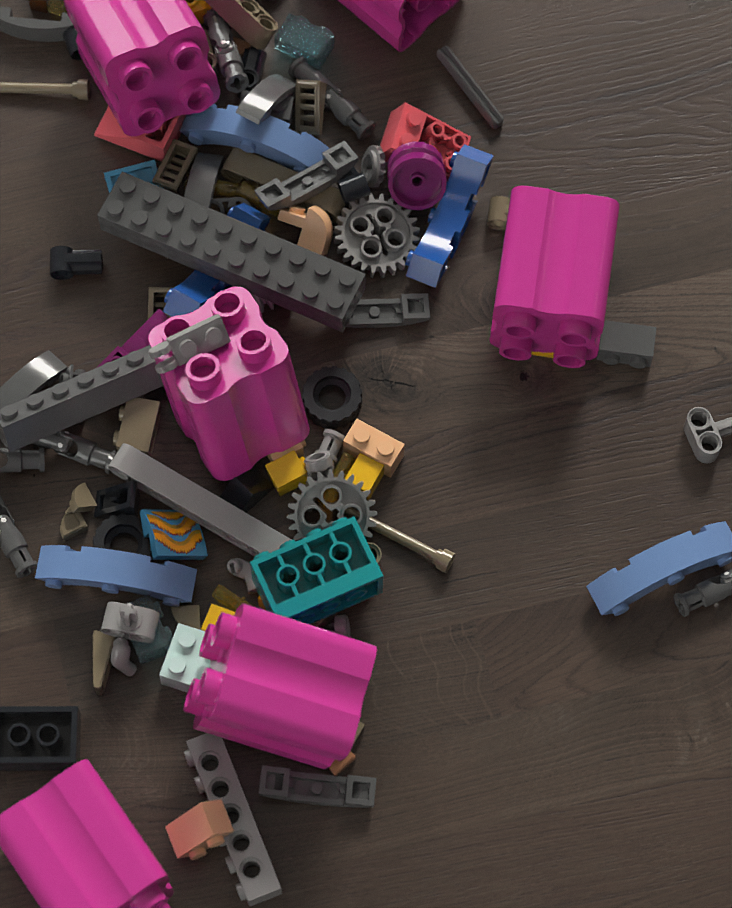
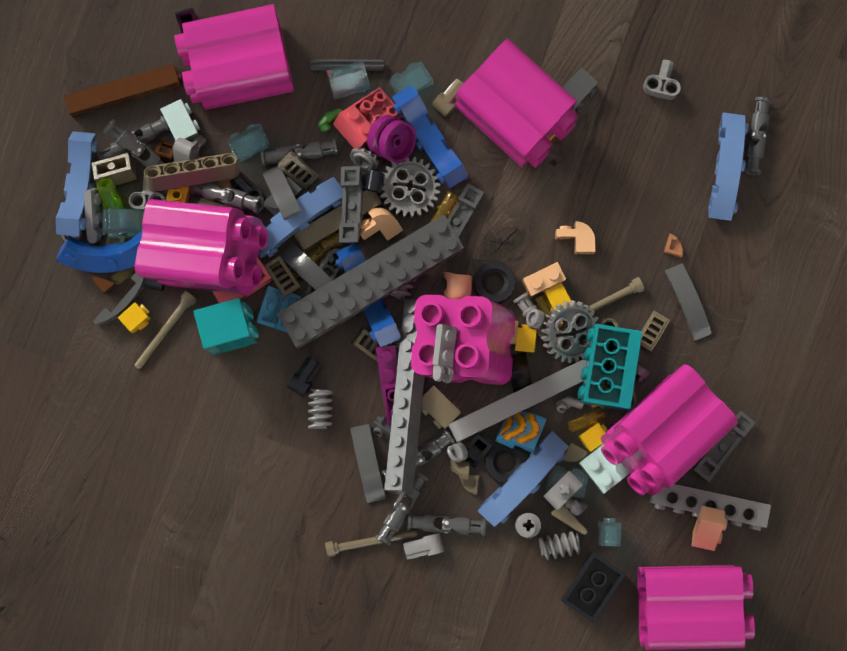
camera: 50 degrees left, 15 degrees up
none -> yellow brick [118,303,150,334]
none -> teal brick [193,298,259,355]
none -> light grey piece [308,390,333,429]
none -> bright green arm [318,108,342,132]
none -> clear light blue brick [327,60,371,99]
none -> clear light blue brick [389,61,433,95]
none -> clear yellow pin [429,191,458,223]
none -> light nougat helmet [443,272,472,300]
none -> light grey tile [447,442,468,462]
none -> light grey piece [515,513,541,538]
none -> light grey piece [538,531,580,560]
none -> light nougat brick [555,221,595,254]
none -> clear light blue brick [598,518,622,547]
none -> dark tan slope [640,310,670,353]
none -> nougat tile [664,234,683,258]
none -> dark grey slope [664,264,712,341]

